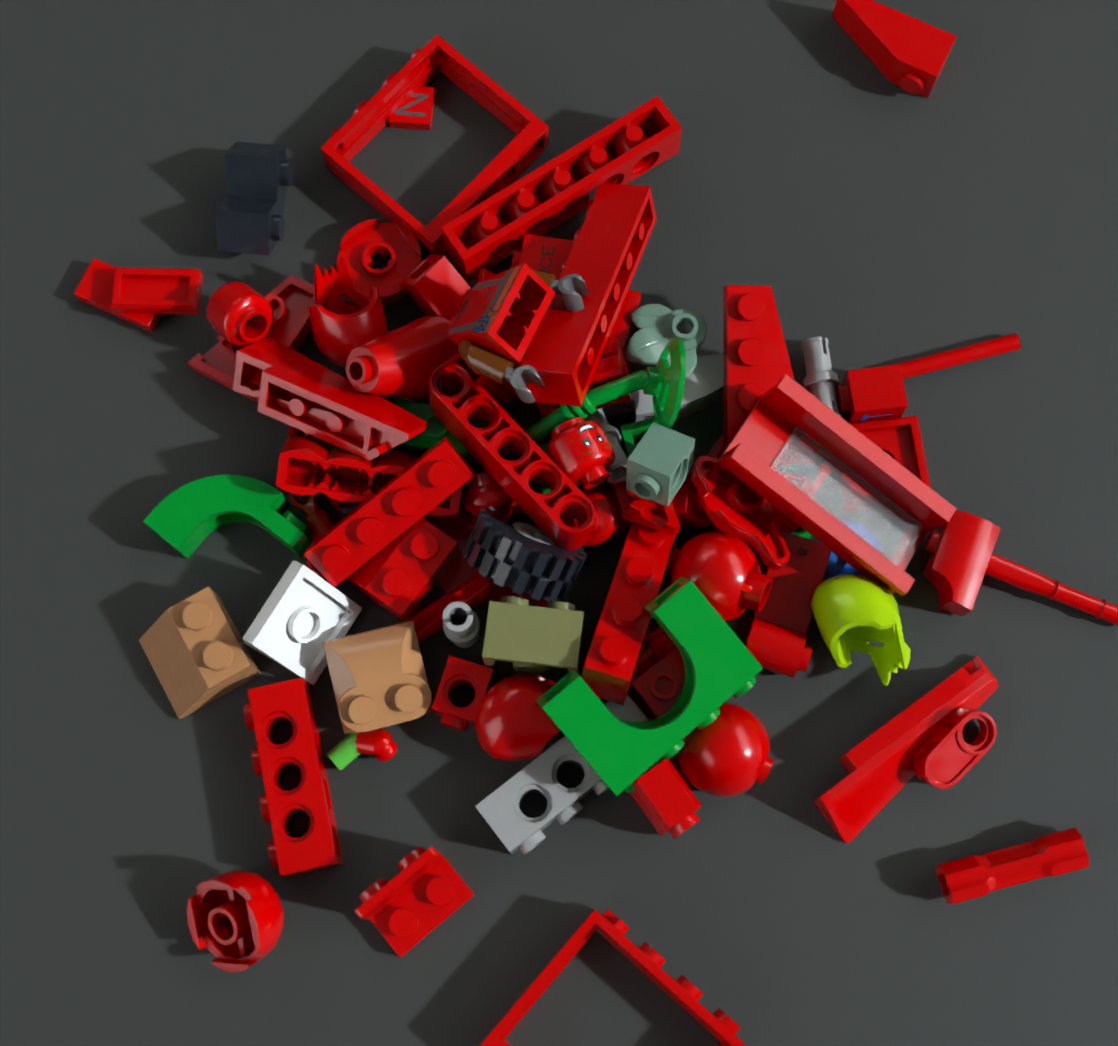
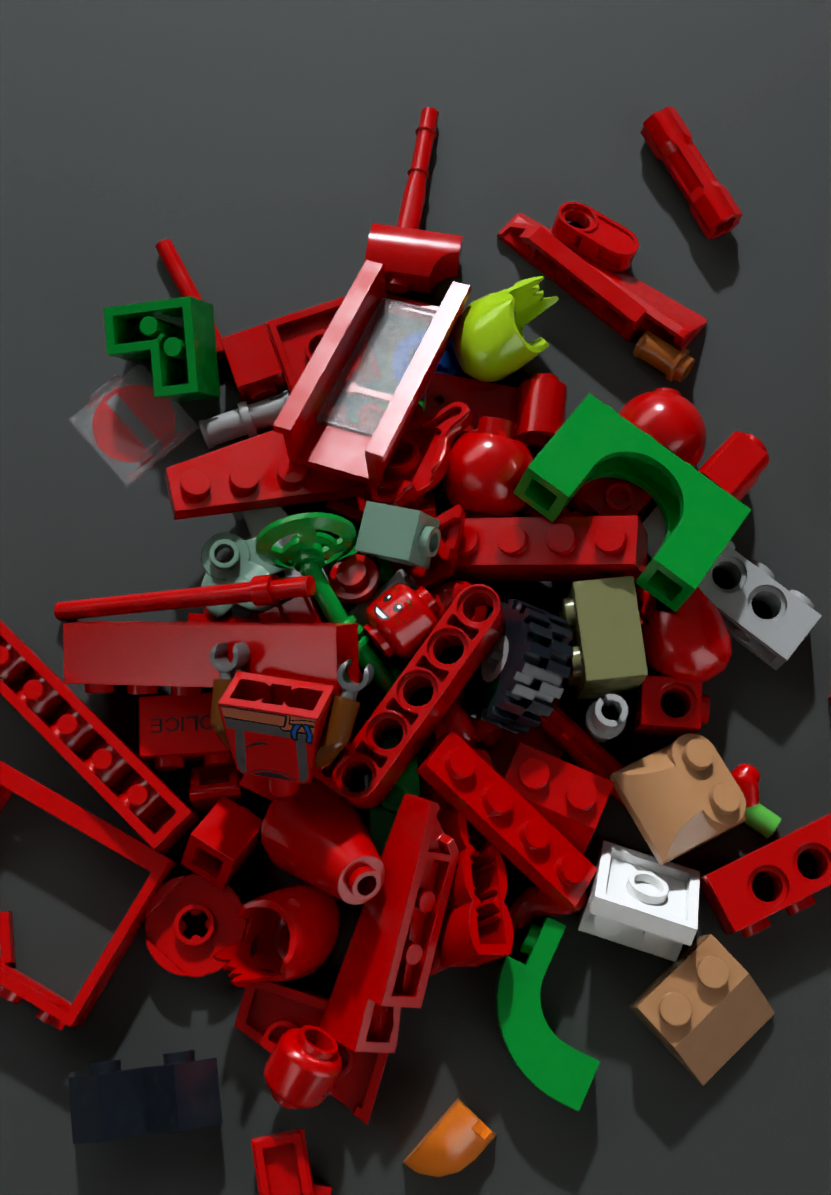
camera: 105 degrees left, 0 degrees up
none -> red bar [54,574,316,621]
none -> clear piece [69,362,199,486]
none -> green brick [103,296,221,402]
none -> red plate [329,554,380,604]
none -> orange brick [402,1098,496,1177]
none -> dark orange pin [633,330,695,383]

